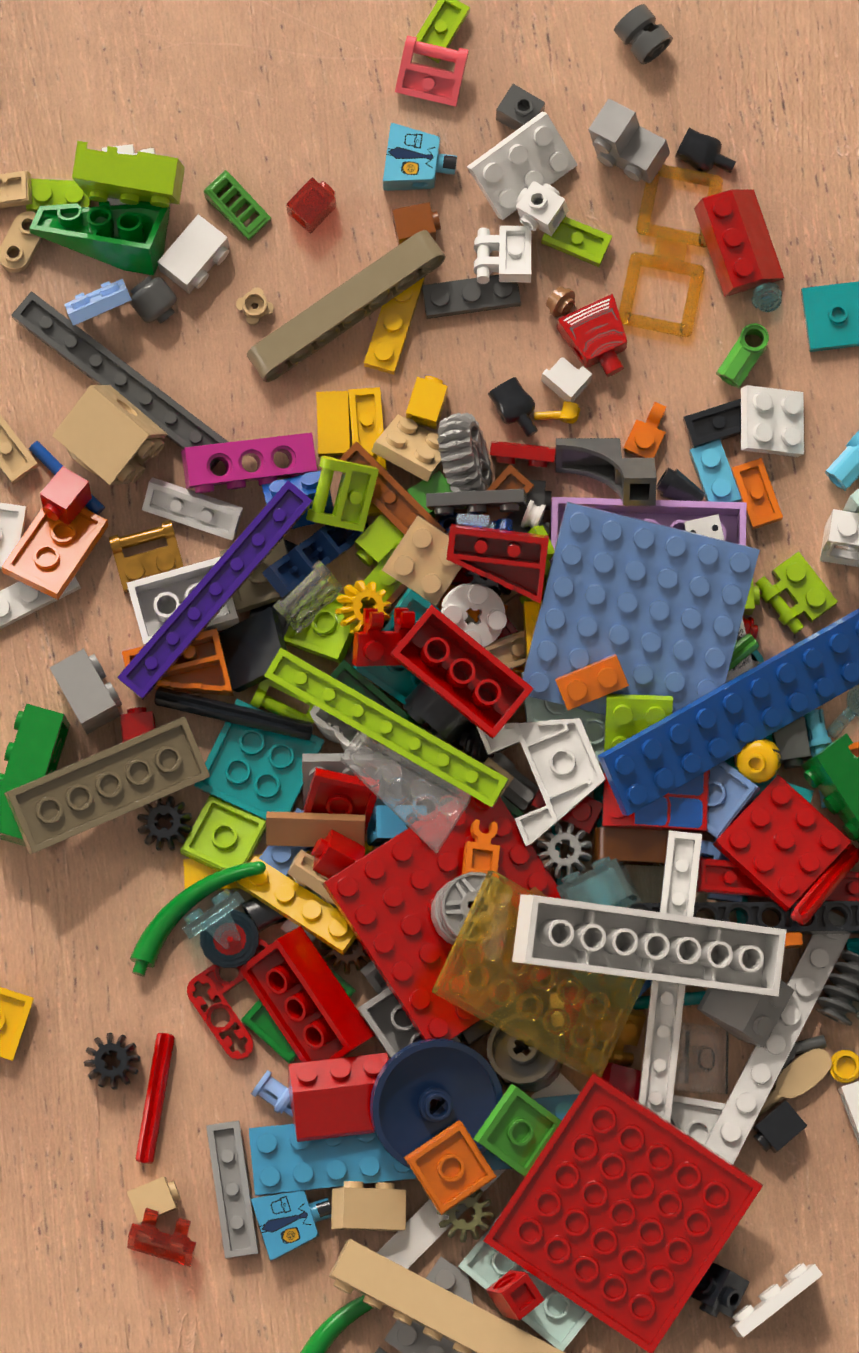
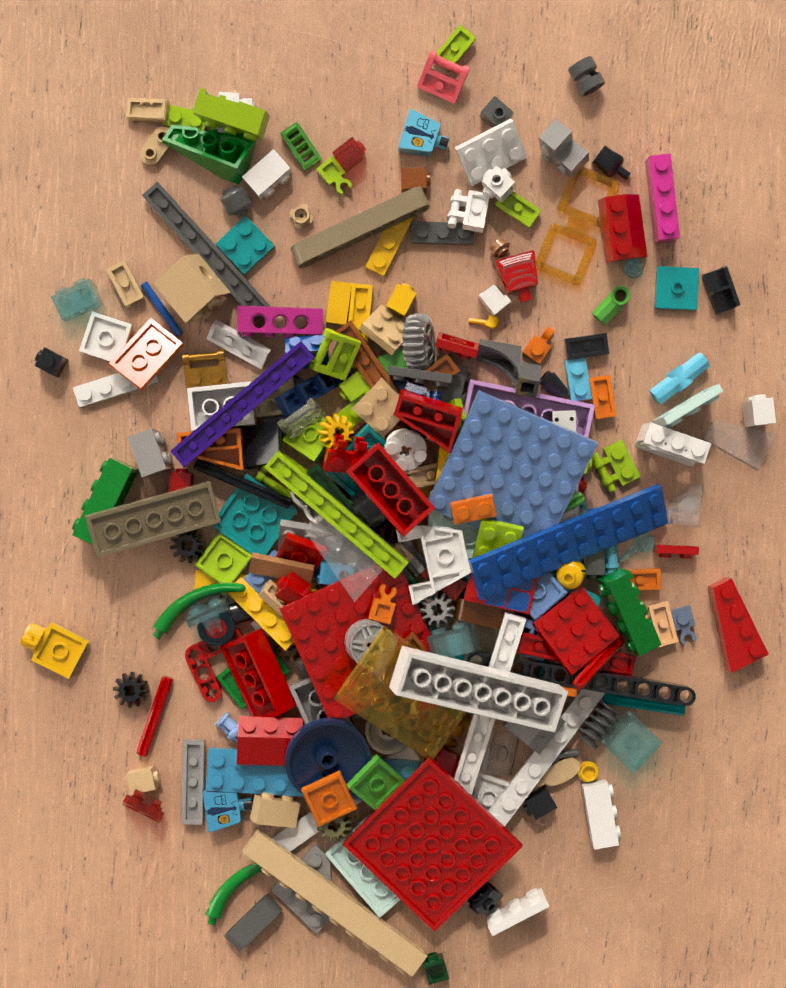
camera: 10 degrees right, 10 degrees up
brick [40,466,92,525] -> none
light blue plate [64,279,132,326] -> none
red brick [486,1270,544,1321] -> none
black piece [488,377,538,437] -> none
white bush [520,500,546,528] -> none
white plate [741,385,804,457] -> none
none -> teal plate [216,215,275,275]
none -> lime plate [316,156,352,196]
none -> dark pink brick [645,153,680,244]

